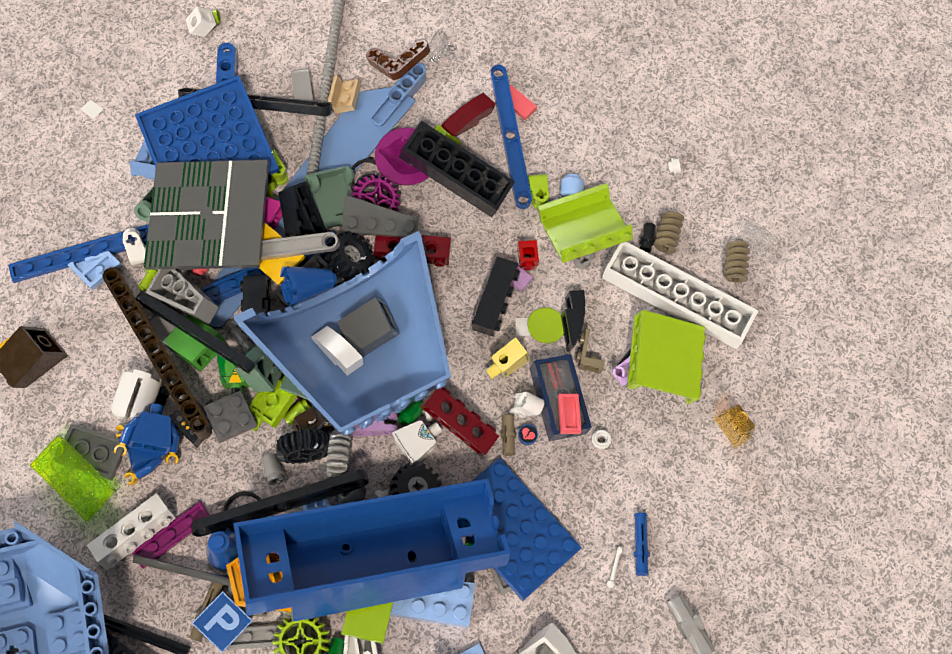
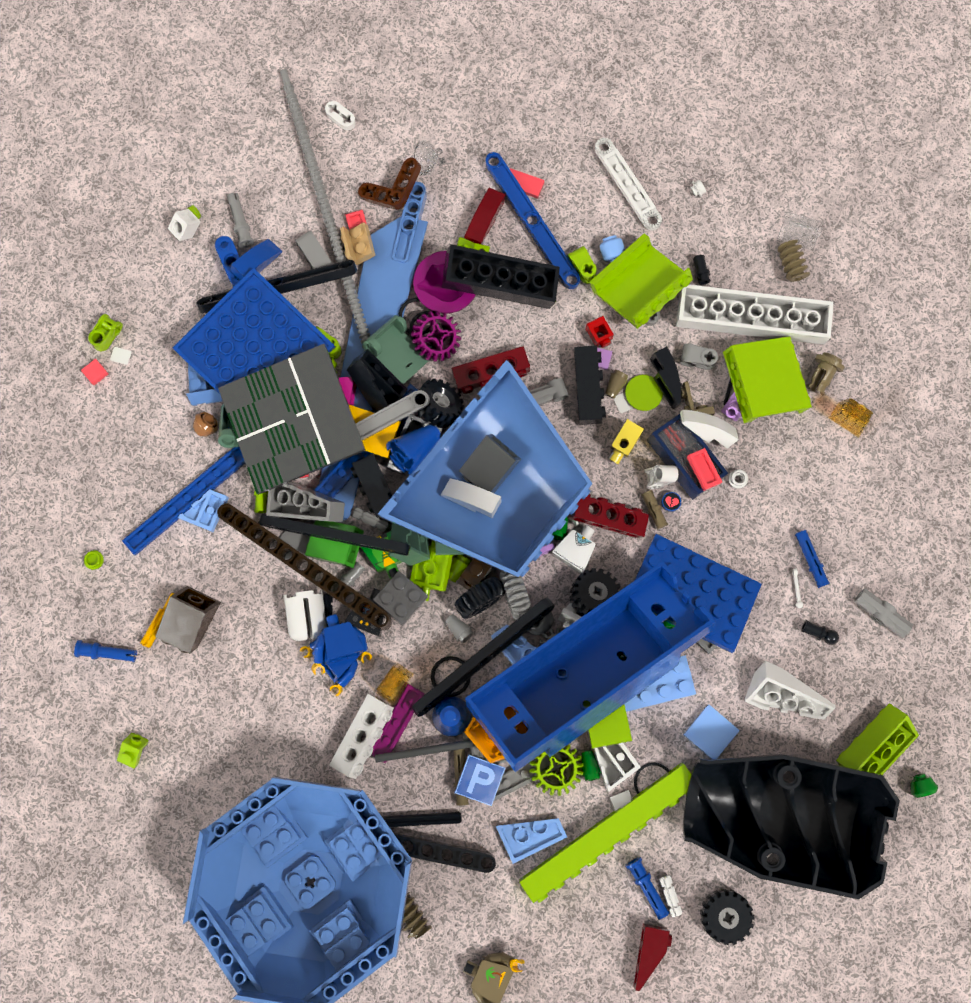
camera: 15 degrees left, 10 degrees up
clear neon green plate [30,435,117,521] -> none
dark grey plate [54,424,125,481] -> none
white piece [122,228,146,267] -> none
dark grey wing [342,195,419,238] -> none
dark tan piece [654,212,685,254] -> none
none -> coral tile [81,359,109,385]
none -> lime piece [88,314,123,352]
none -> medium nougat cone [193,412,218,437]
none -> light grey pin [227,193,254,248]
none -> blue slope [231,239,282,280]
none -> light grey pin [331,562,365,592]
none -> coral tile [345,210,367,230]
none -> clear yellow torso [377,663,414,705]
none -> light grey piece [530,378,569,405]
none -> white plate [595,137,662,231]
none -> dark tan cone [605,369,628,399]
none -> light grey piece [680,344,718,370]
none -> white slope [680,410,739,449]
none -> black pin [801,620,839,645]
none -> dark tan piece [807,352,845,395]

